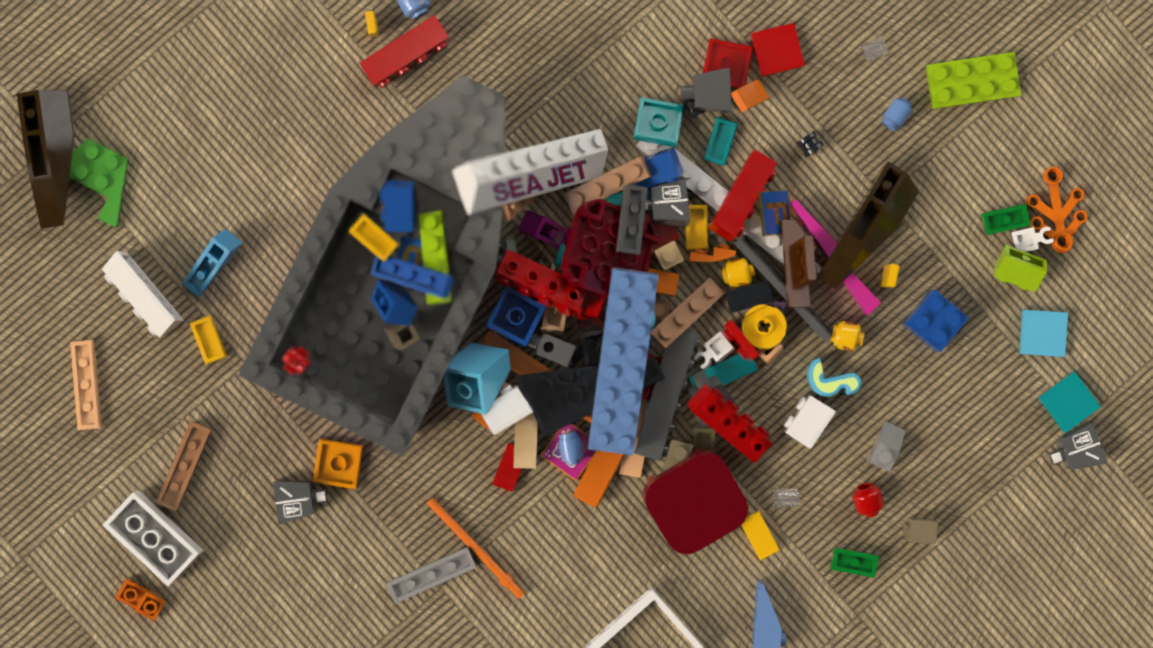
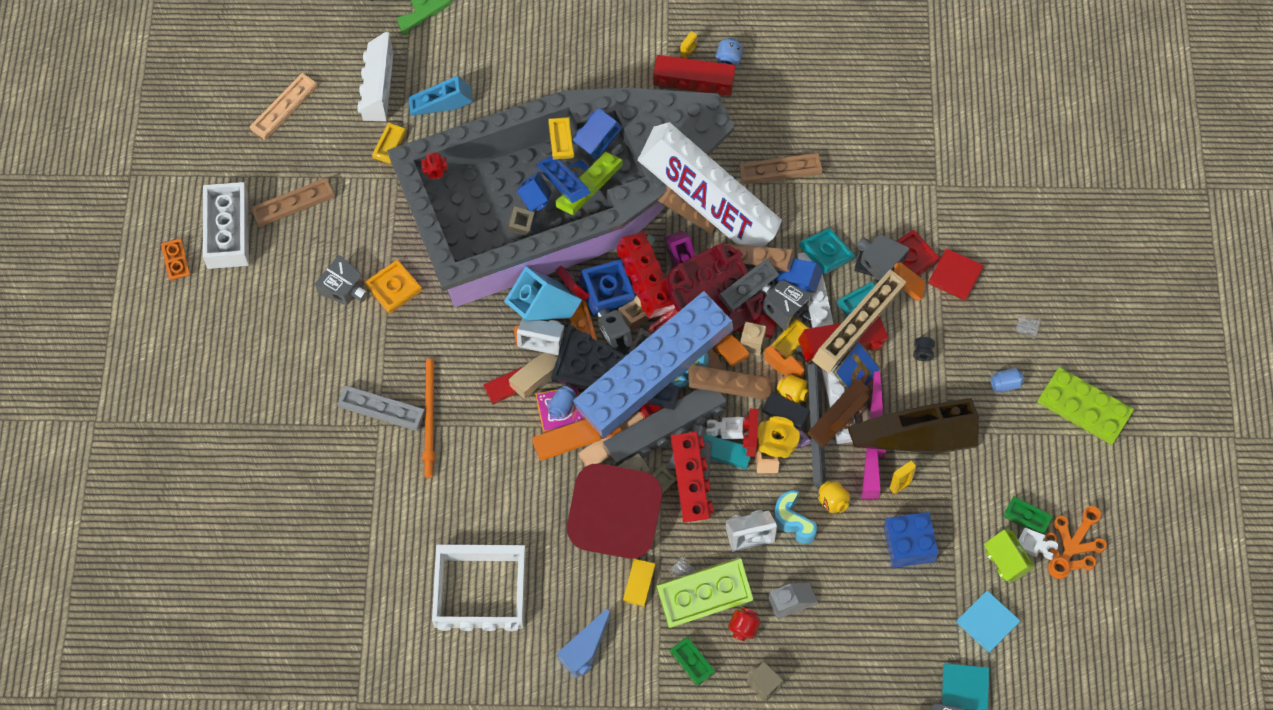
camera: 45 degrees right, 25 degrees down
none -> red tile [556,265,589,301]
none -> lime plate [655,557,753,628]
none -> medium nougat plate [739,153,822,185]
none -> tan brick [812,269,906,374]

